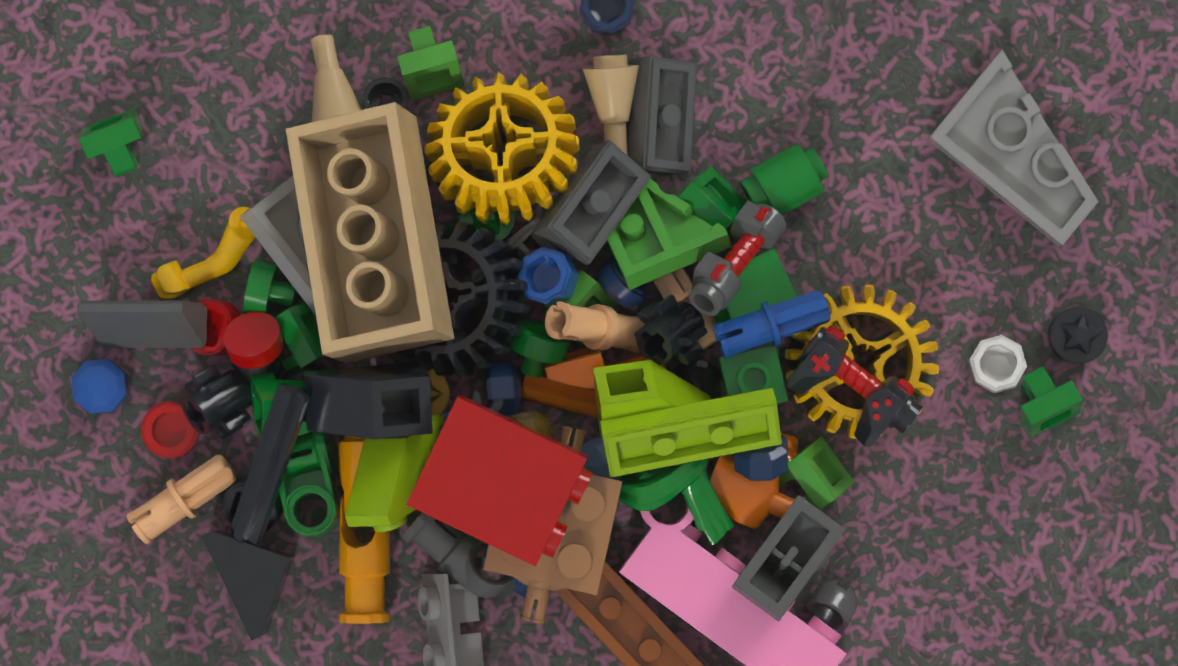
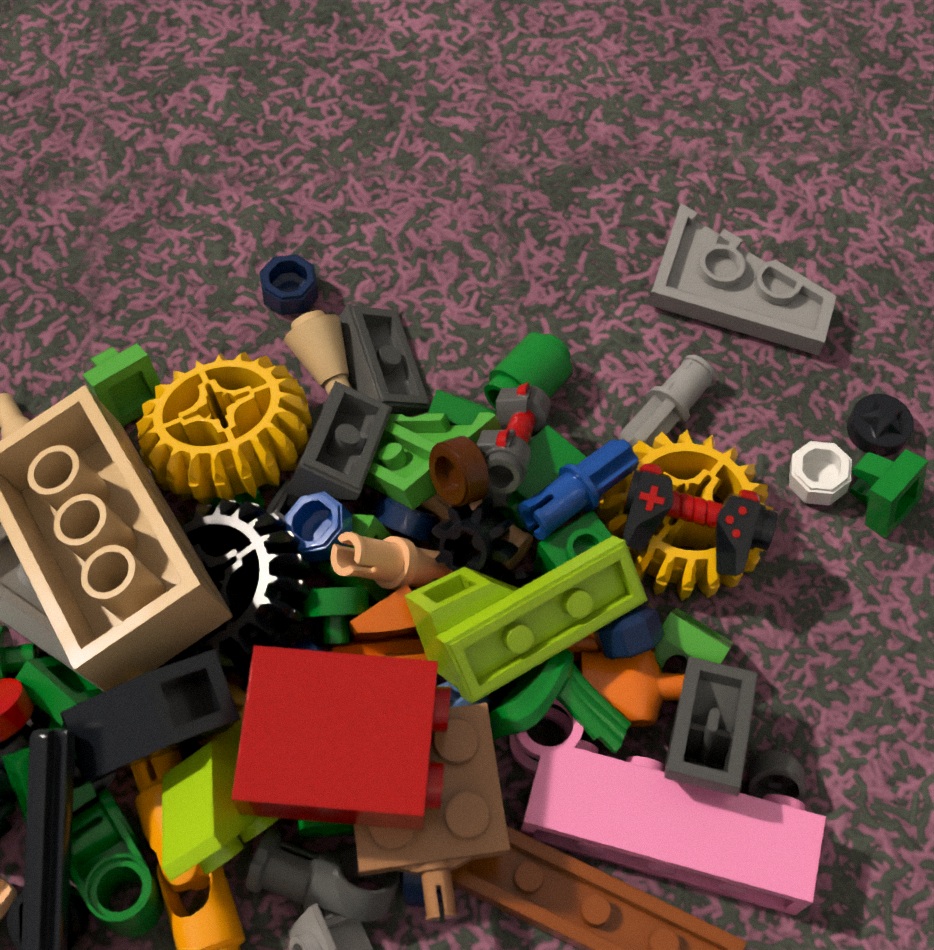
camera: 25 degrees left, 25 degrees down
none -> reddish brown tile [429,436,489,507]
none -> light grey axle [619,355,717,447]

